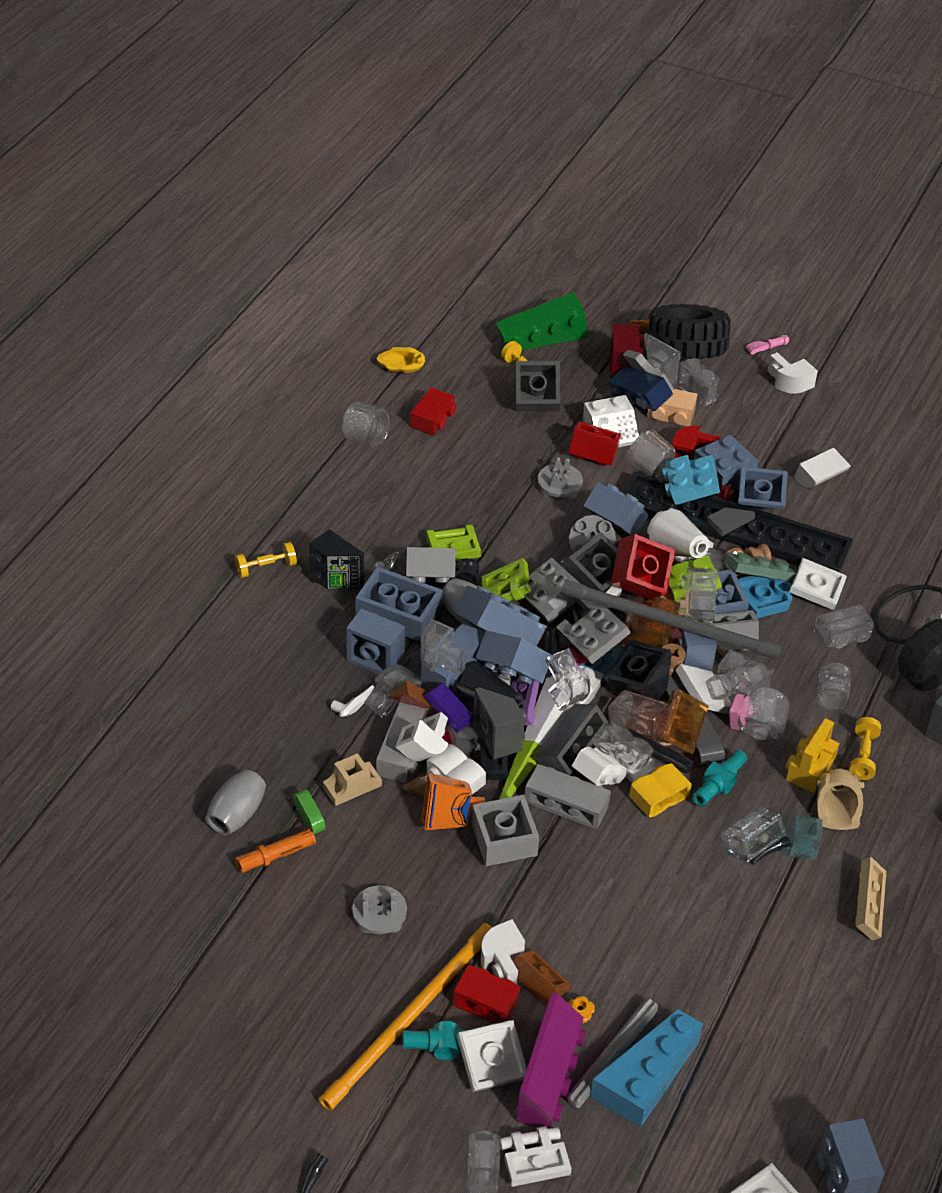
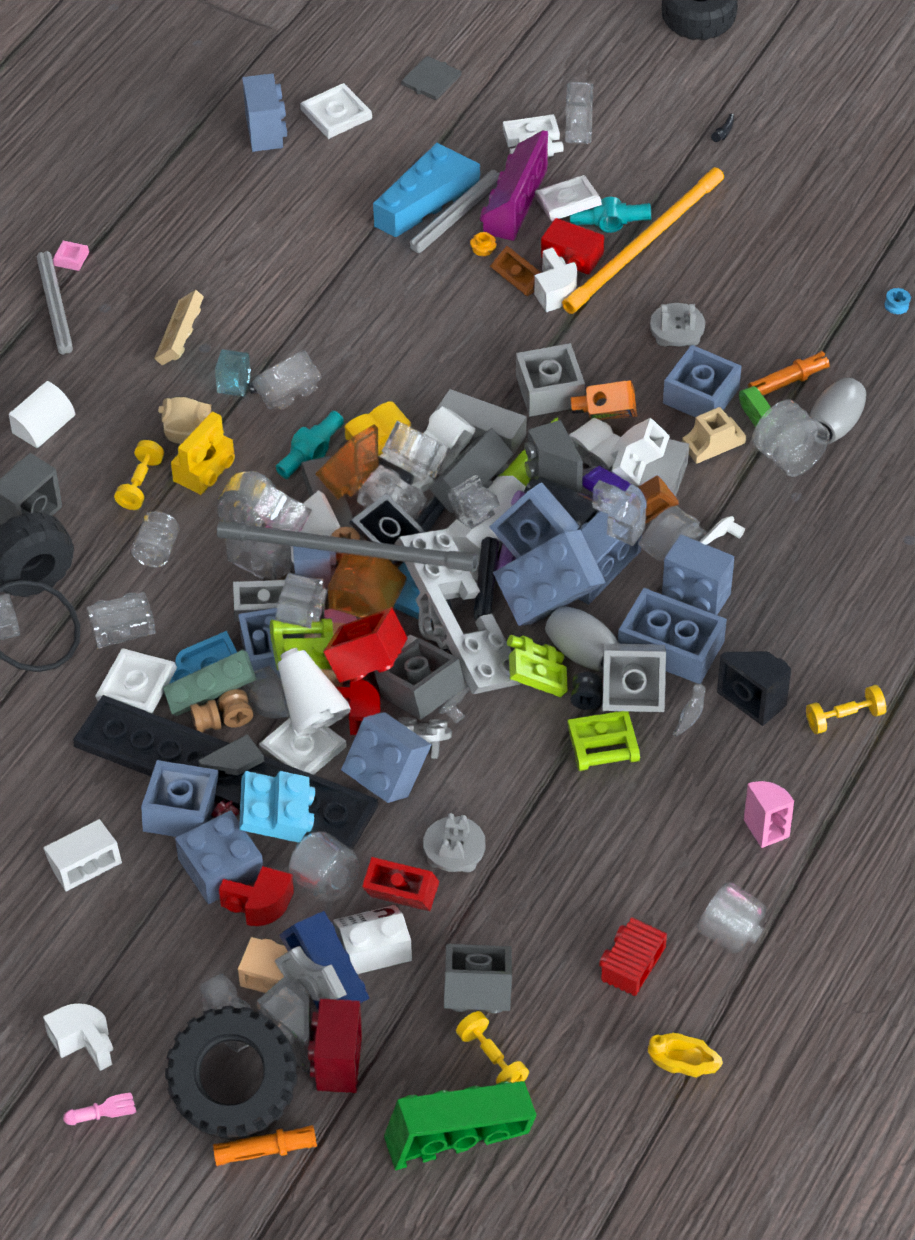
camera: 175 degrees left, 5 degrees up
none -> sand blue brick [663,345,741,418]
none -> bright pink brick [744,781,794,848]
none -> clear wheel [752,399,830,477]
none -> dark azure bush [884,288,911,314]

